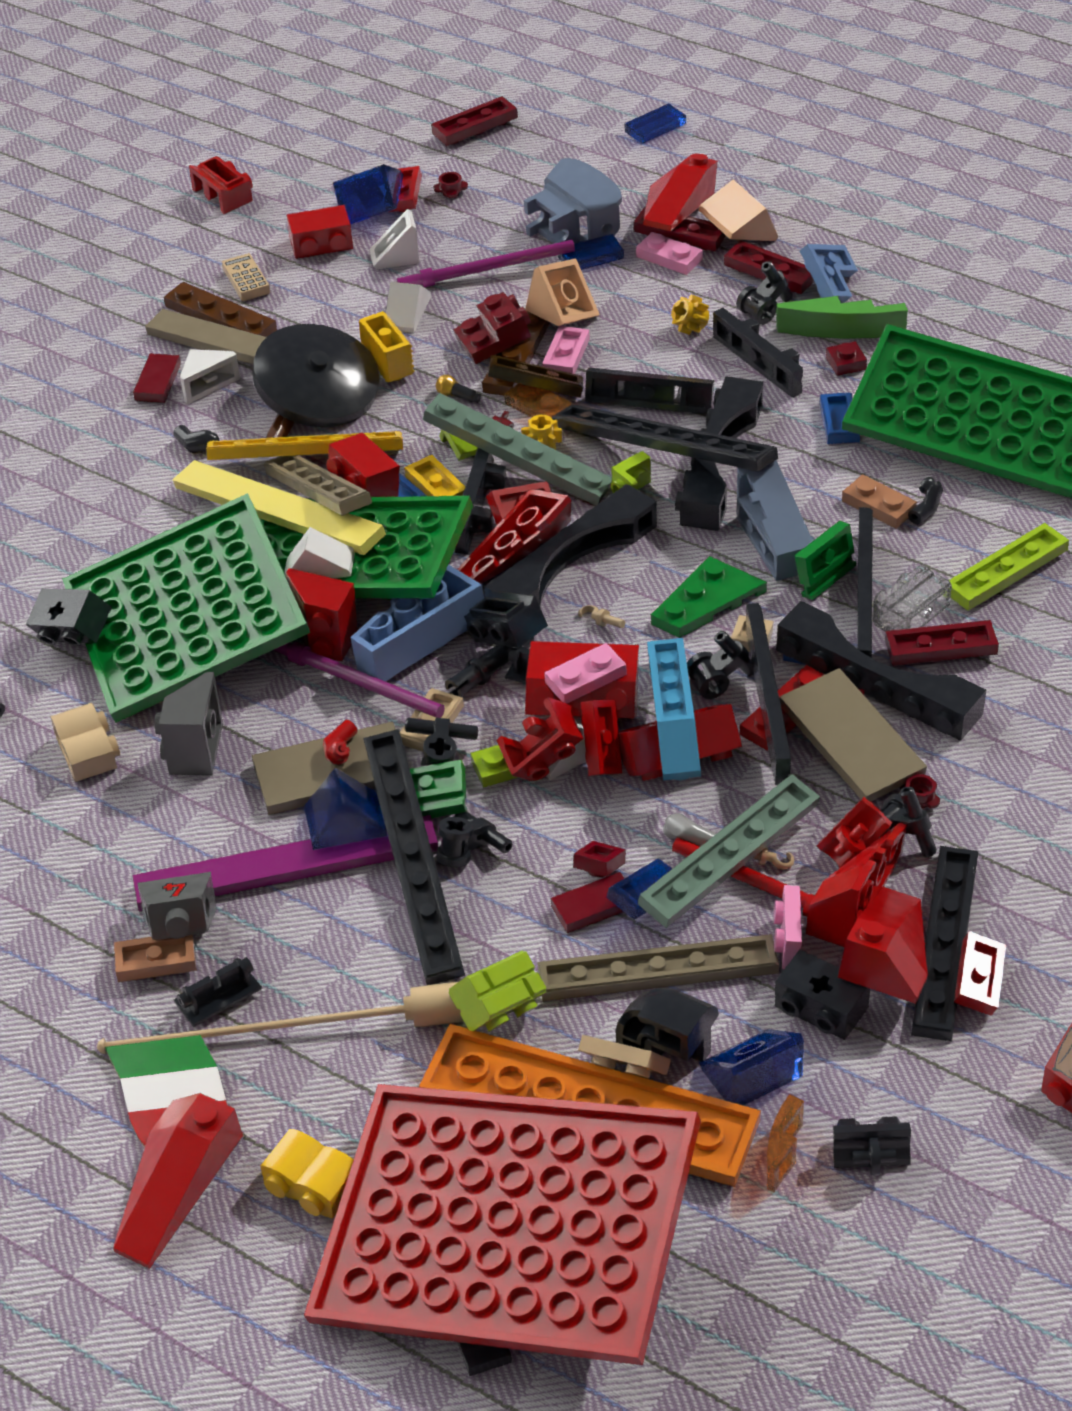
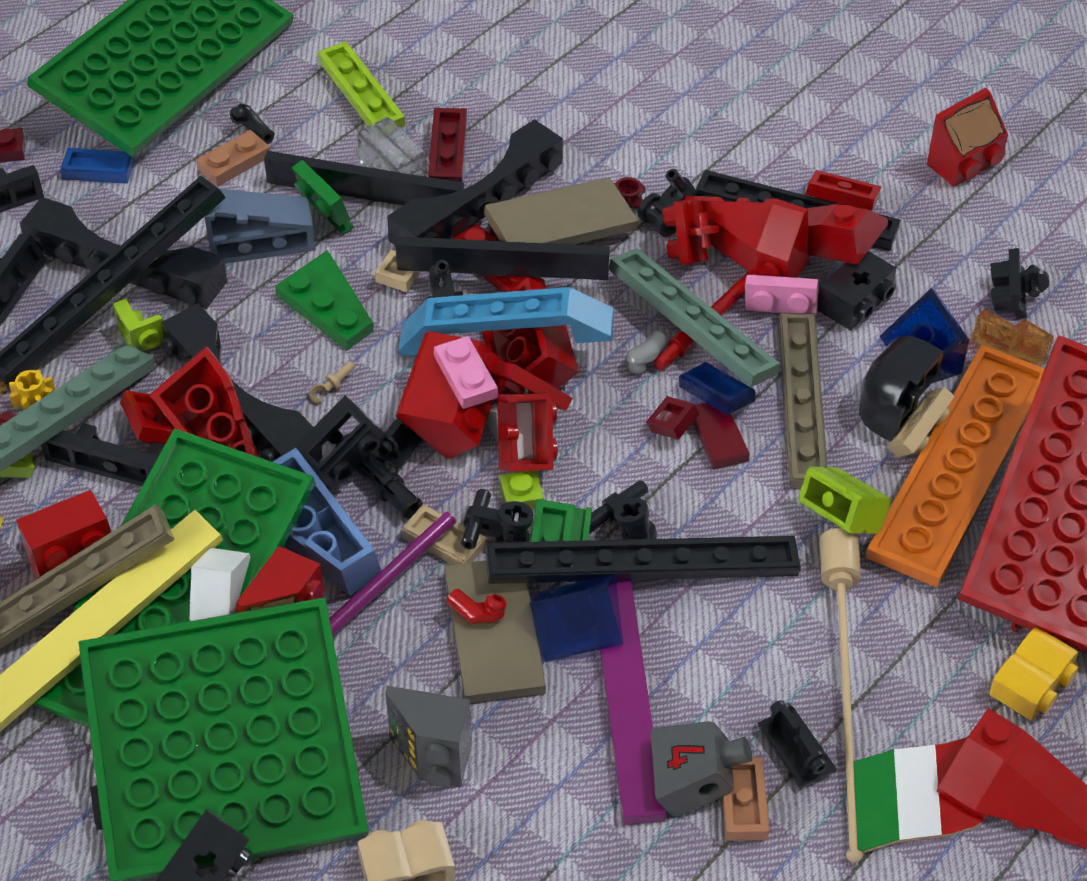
camera: 85 degrees left, 5 degrees up
yellow plate [404,455,465,496] -> none

